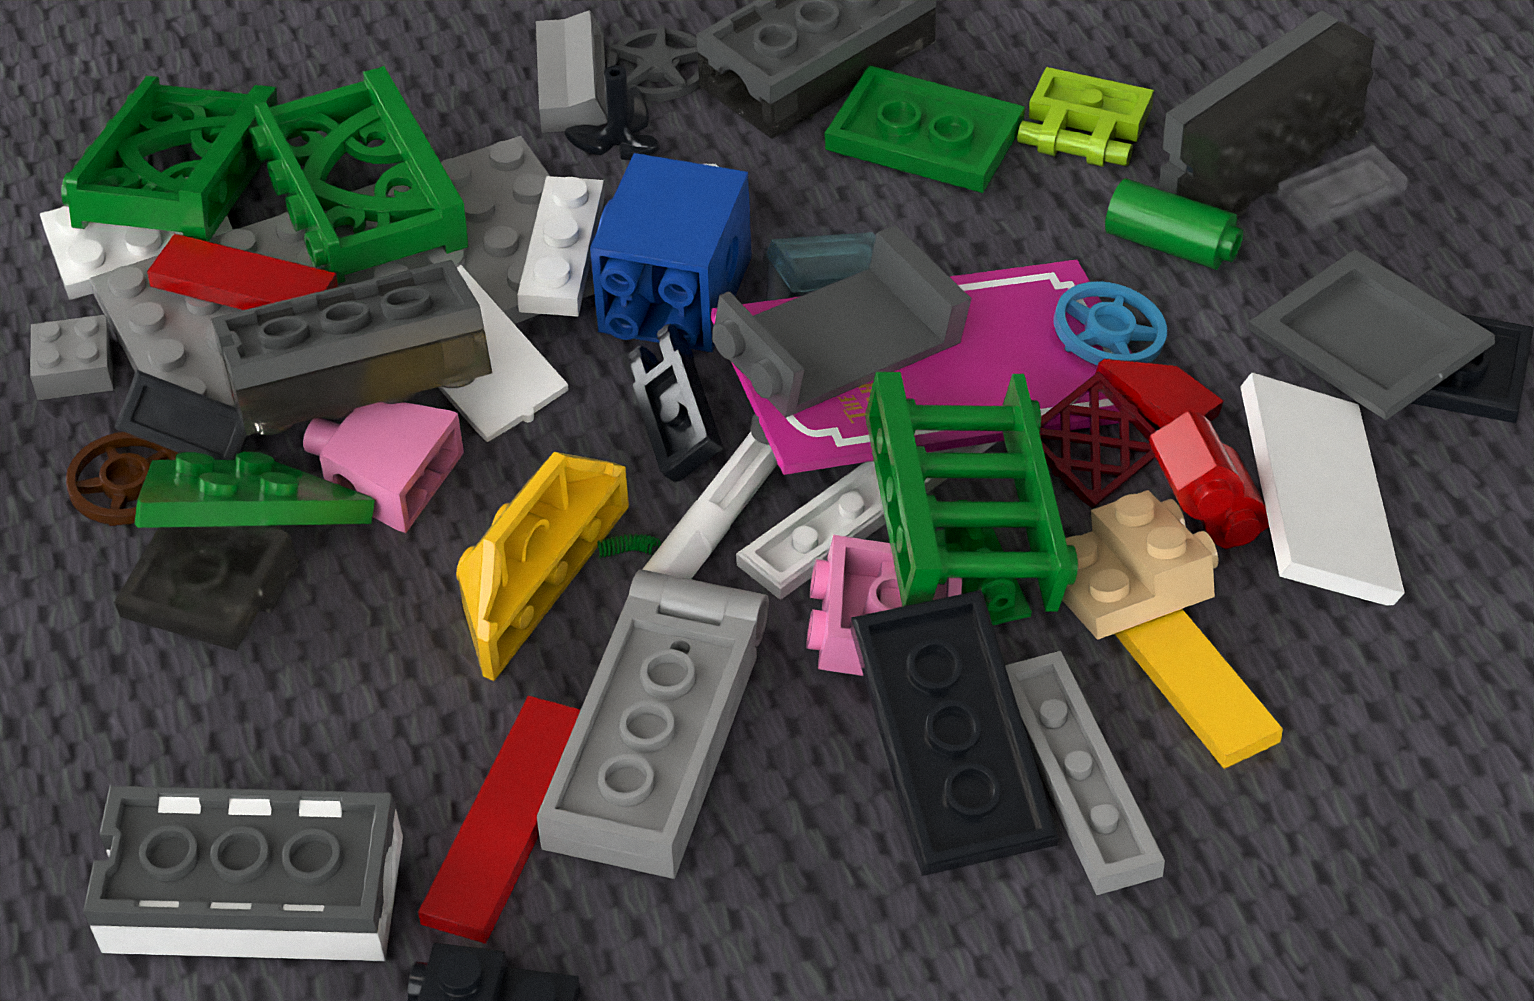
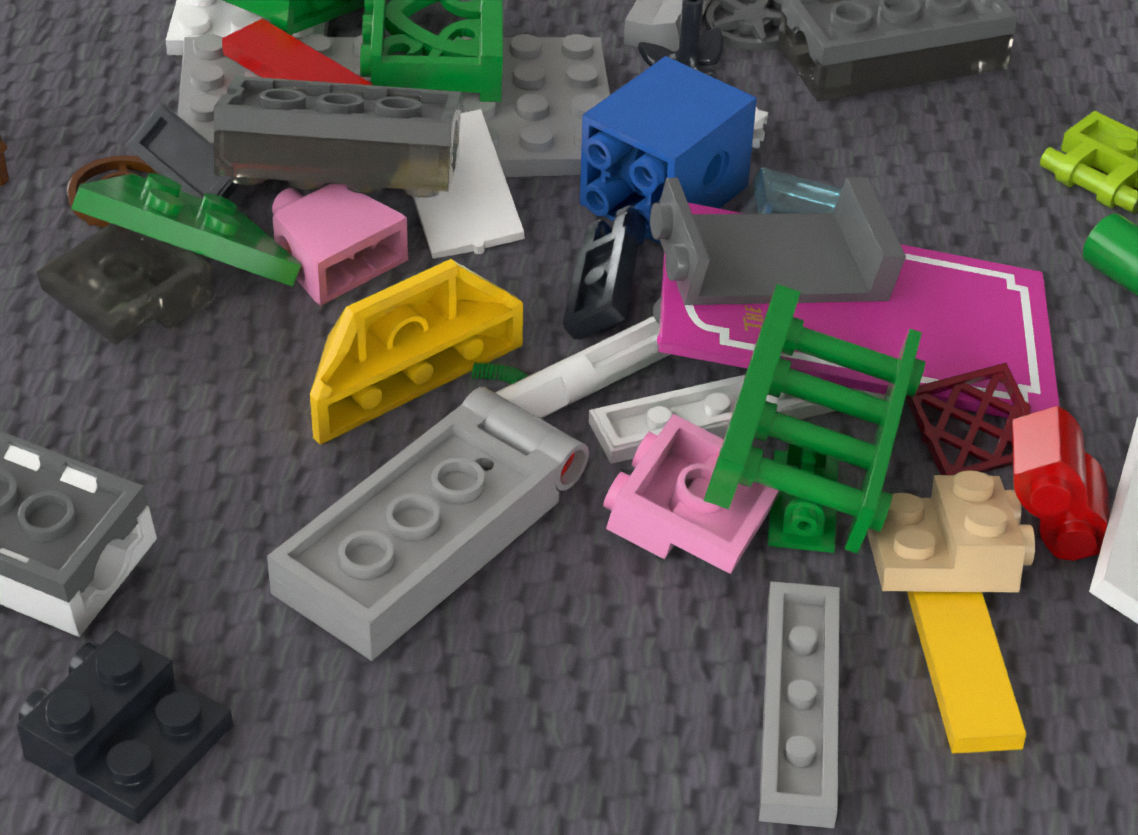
camera: 20 degrees right, 5 degrees down
light grey piece [30,315,113,400] -> none
red tile [418,695,581,944] -> none
white plate [517,176,605,317] -> none
green plate [825,65,1025,193] -> none
black tile [850,590,1059,876] -> none
dark azure wheel [1053,282,1167,365] -> none
red tile [1095,359,1224,428] -> none

